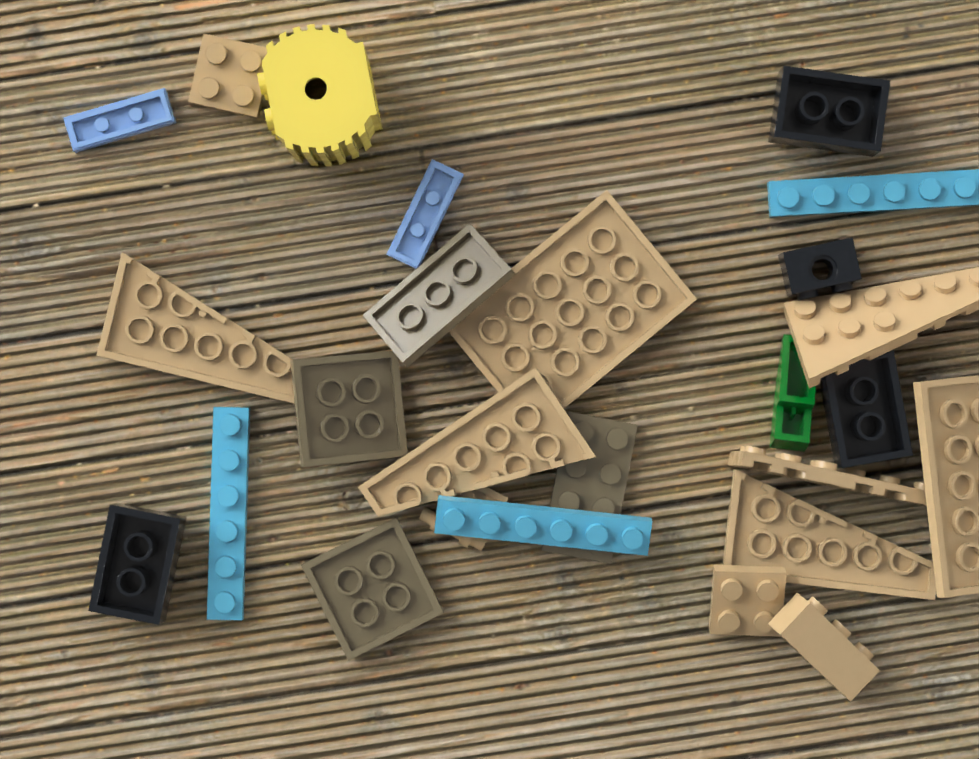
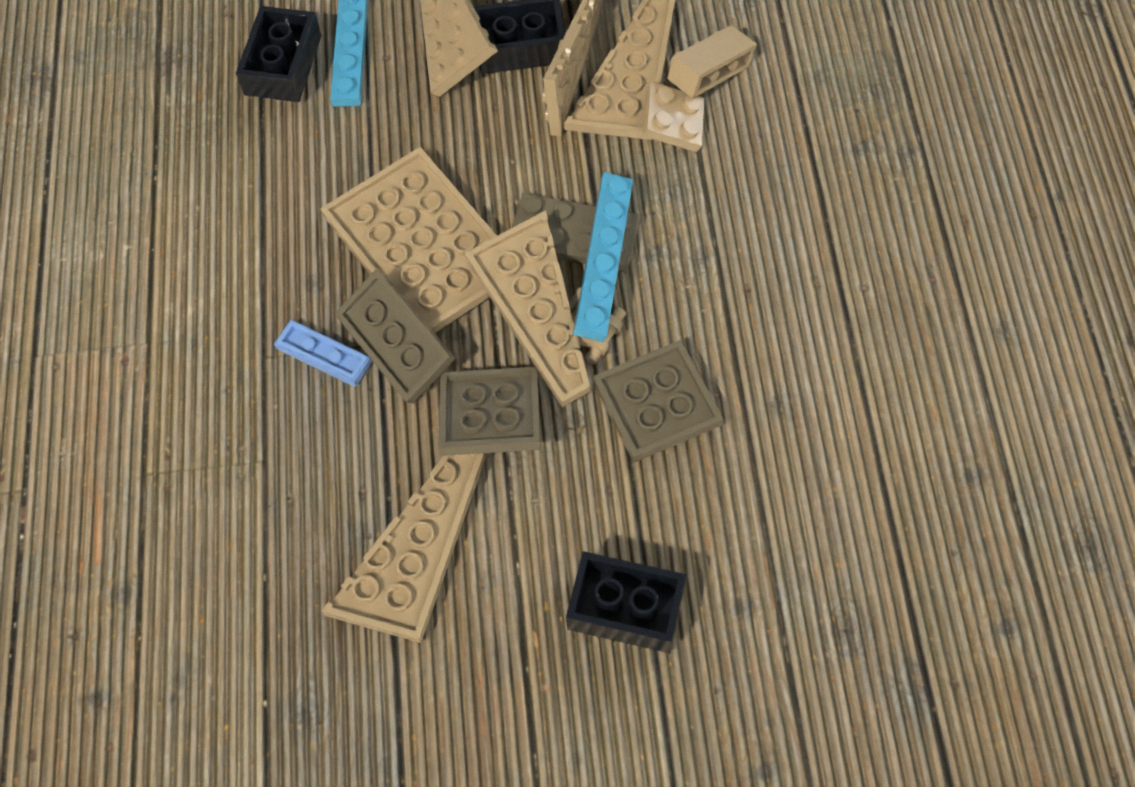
camera: 80 degrees left, 25 degrees down
light blue tile [63,88,176,153] -> none
tan plate [188,33,267,119] -> none
medium azure plate [207,407,250,621] -> none
light yellow piece [257,24,383,167] -> none
green slope [770,334,816,452] -> none
black brick [778,237,862,301] -> none

